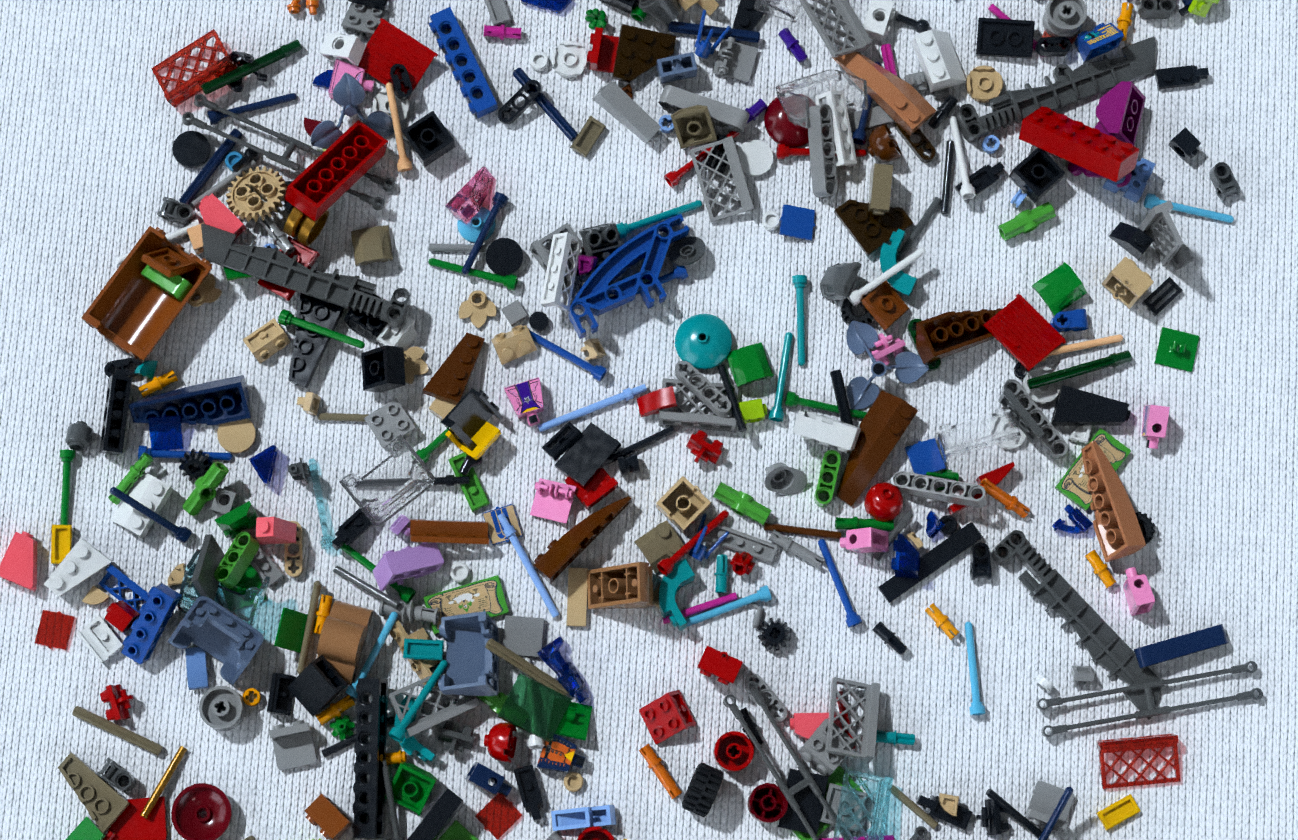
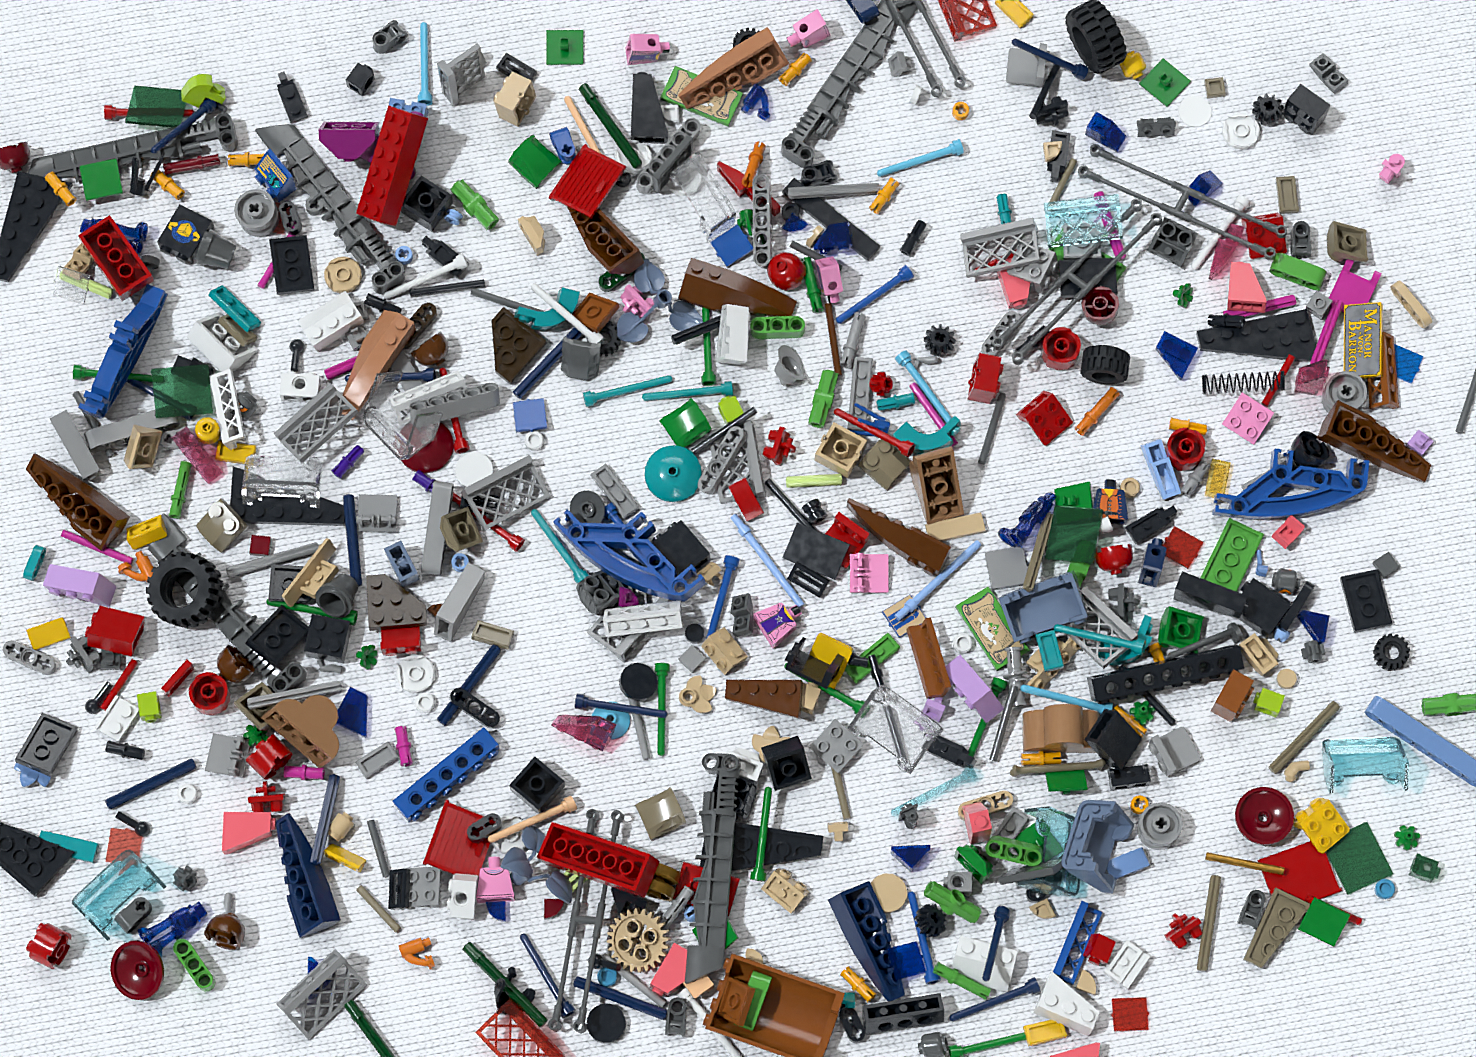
camera: 100 degrees left, 5 degrees down
blue brick [121,583,182,665] -> none
blue plant [694,10,731,59] -> none
dark tan slope [868,163,893,215] -> none
black slope [1108,222,1154,259] -> none
none -> dark blue axle [513,327,582,399]
none -> tan slope [518,216,545,256]
none -> light grey tile [590,463,639,520]
none -> black brick [652,520,710,576]
none -> dark grey slope [730,593,753,637]
none -> yellowish green axle [786,474,842,488]
none -> light grey axle [788,183,880,199]
none -> dark blue piece [949,977,1041,1022]
none -> light orange bush [952,102,969,121]
none -> dark grey bar [978,392,1006,465]

